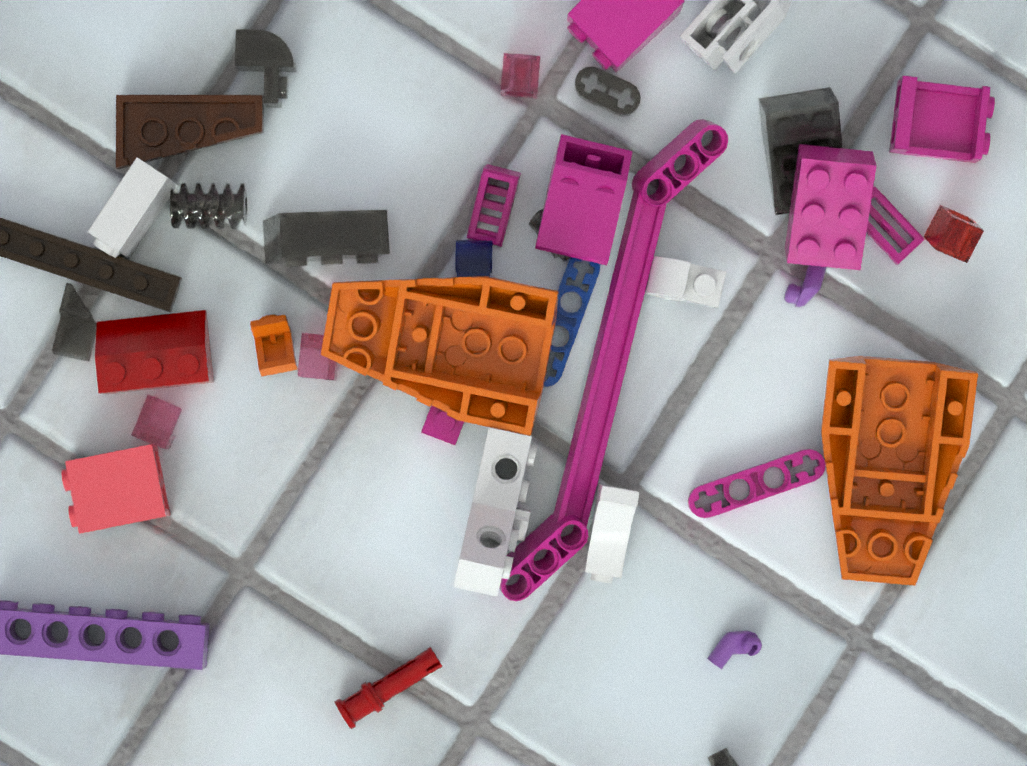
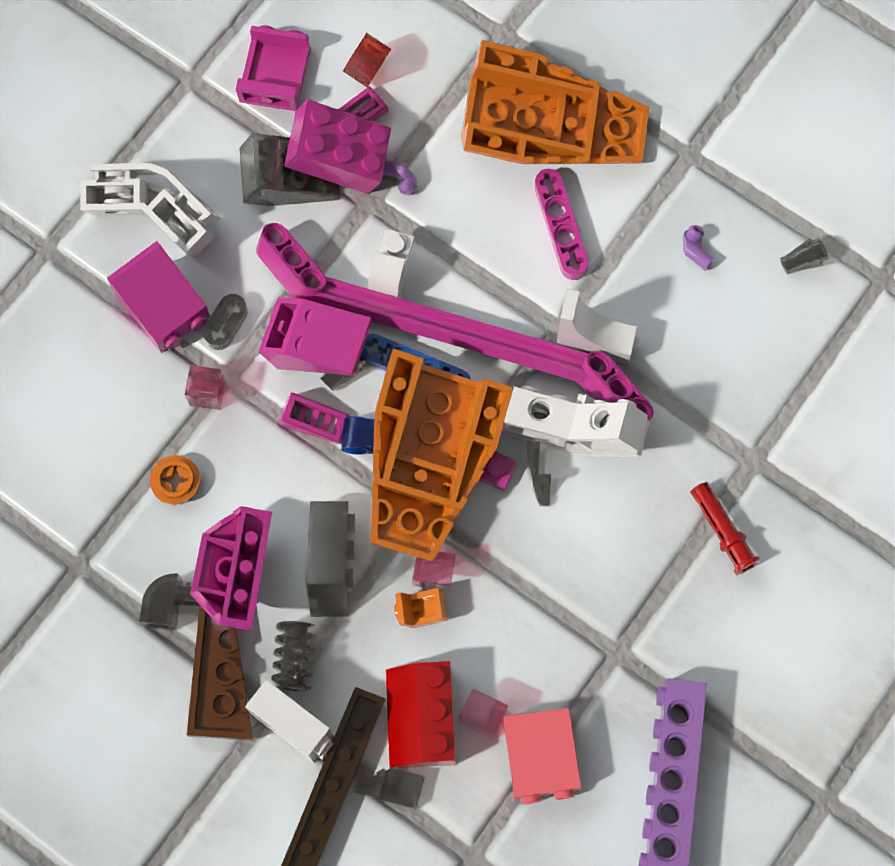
camera: 85 degrees left, 15 degrees down
none -> orange gear [150,455,201,506]
none -> dark pink wedge [190,506,272,631]
none -> clear smoke slope [526,441,551,507]

